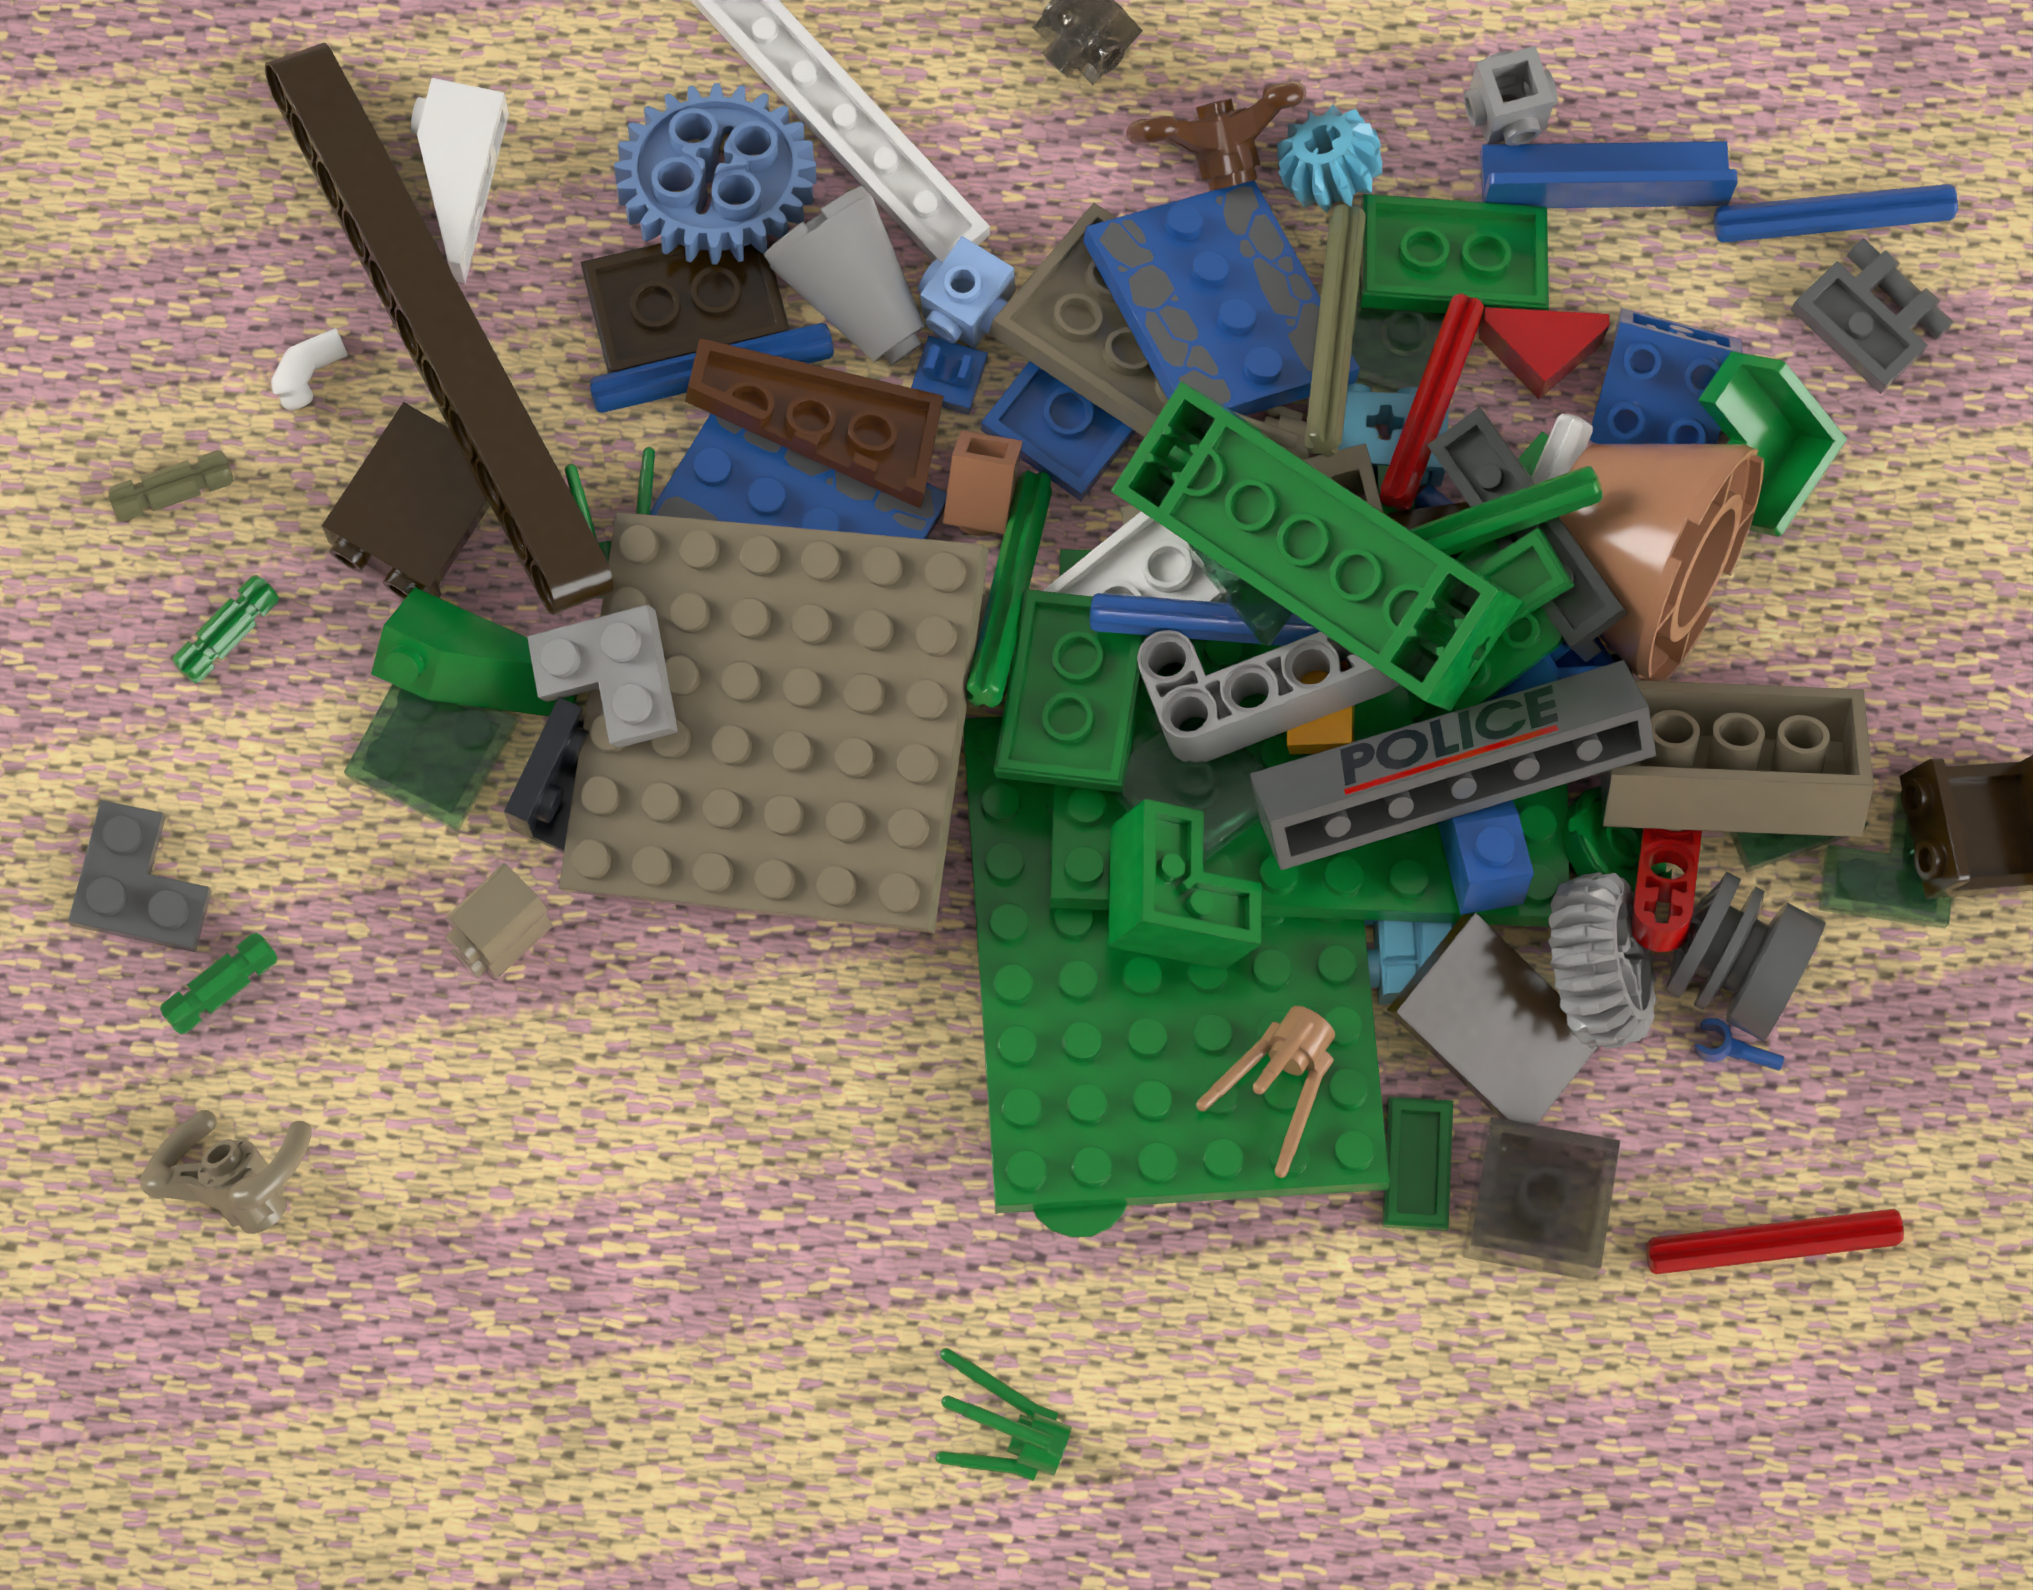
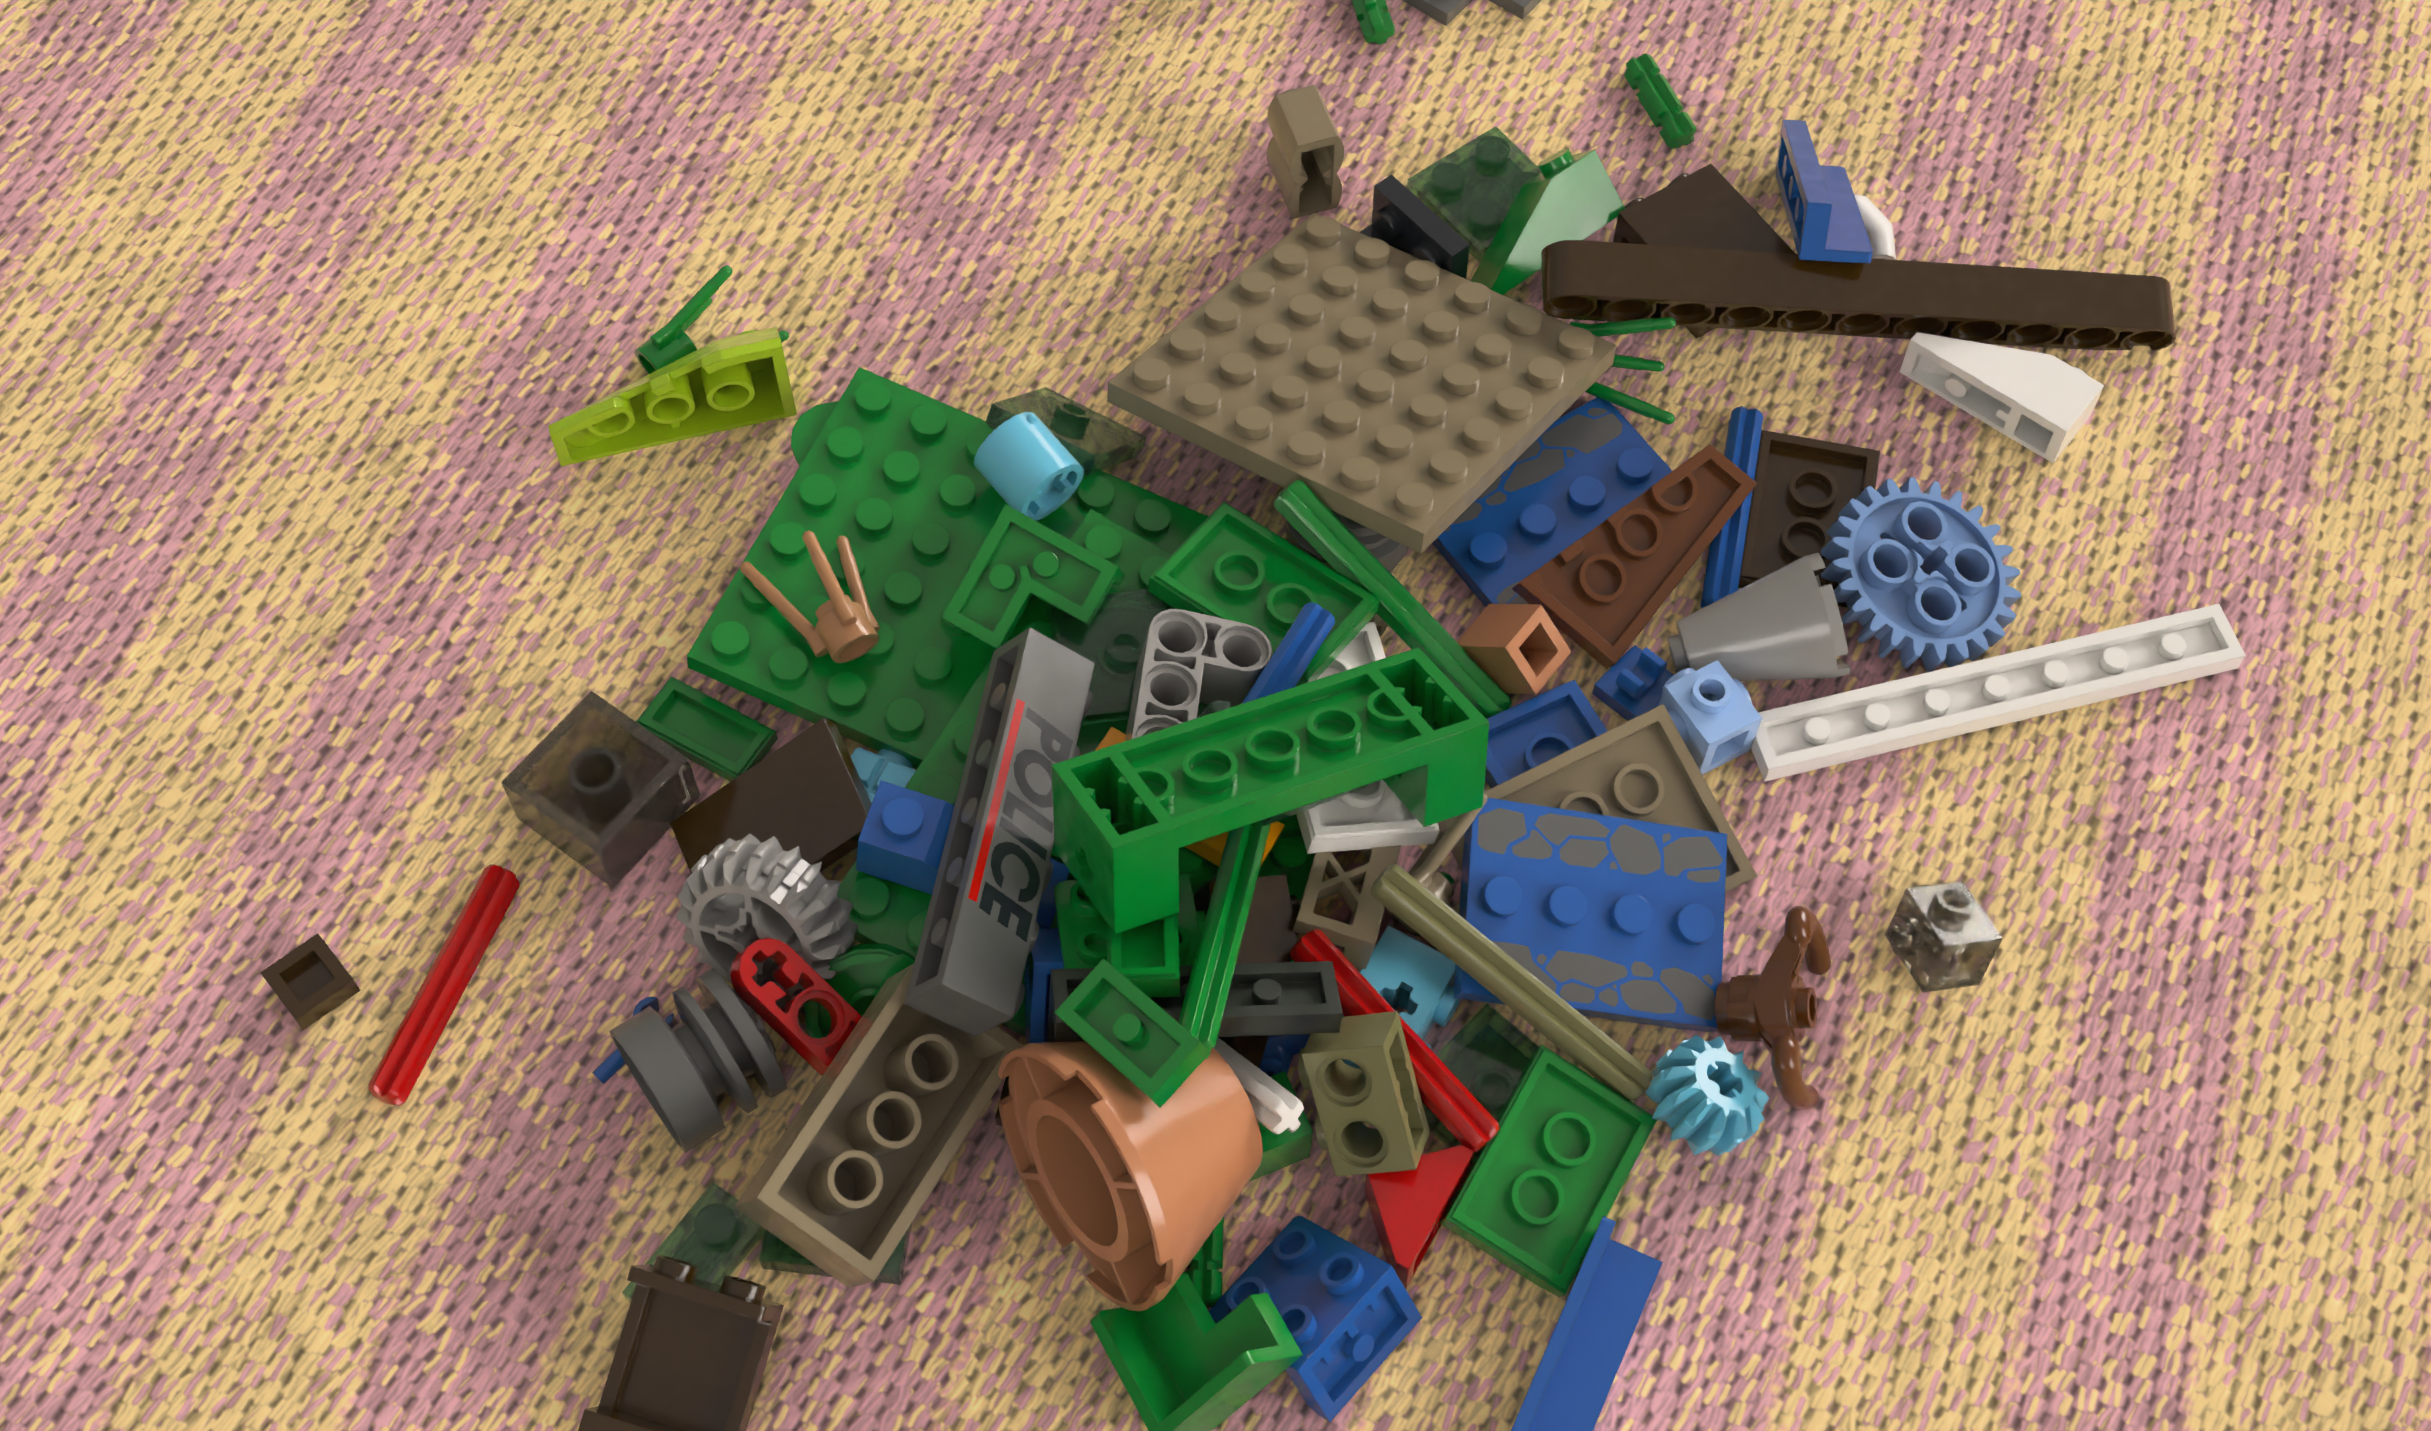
camera: 120 degrees right, 15 degrees down
olive axle [108,450,233,521] -> none
light grey plate [527,605,678,748] -> none
light grey brick [1464,46,1558,146] -> none
none -> dark brown plate [260,933,361,1030]
none -> lime wedge [548,327,797,466]
none -> medium azure piece [974,412,1084,521]
none -> plate [985,387,1147,476]
none -> green plate [1054,958,1210,1108]
none -> olive brick [1298,1011,1430,1177]
none -> blue panel [1776,119,1873,263]

